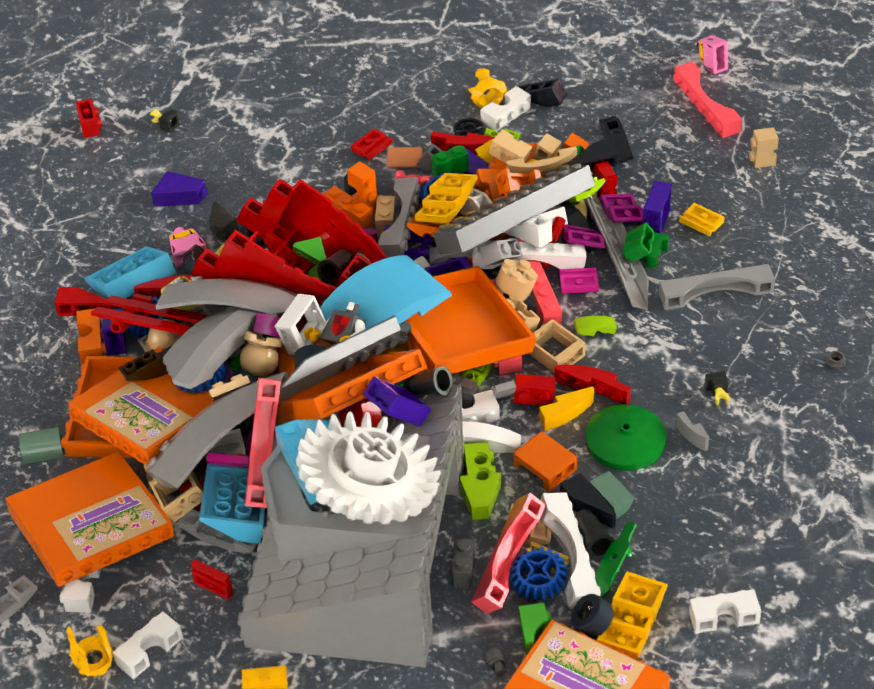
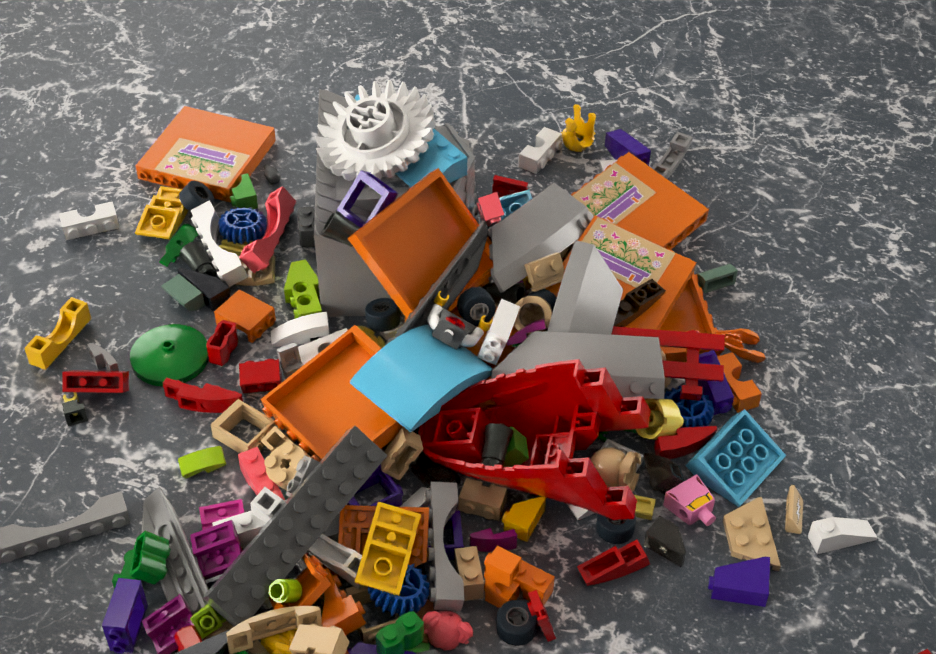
camera: 165 degrees right, 0 degrees up
red slope [55,287,112,316] -> none
bright green slope [292,237,326,265] -> none
yellow slope [539,387,594,431] -> none
yellow plate [679,203,725,237] -> none
none -> yellow arch [25,297,91,370]
none -> red brick [62,370,129,393]
none -> red brick [206,320,238,366]
none -> lime brick [268,579,302,603]
none -> red plate [527,590,556,642]
none -> dark purple slope [605,129,651,166]
none -> orange animal [713,328,766,363]
none -> tan wing [723,497,781,571]
none -> tan slope [785,485,803,534]
none -> white slope [808,517,877,554]

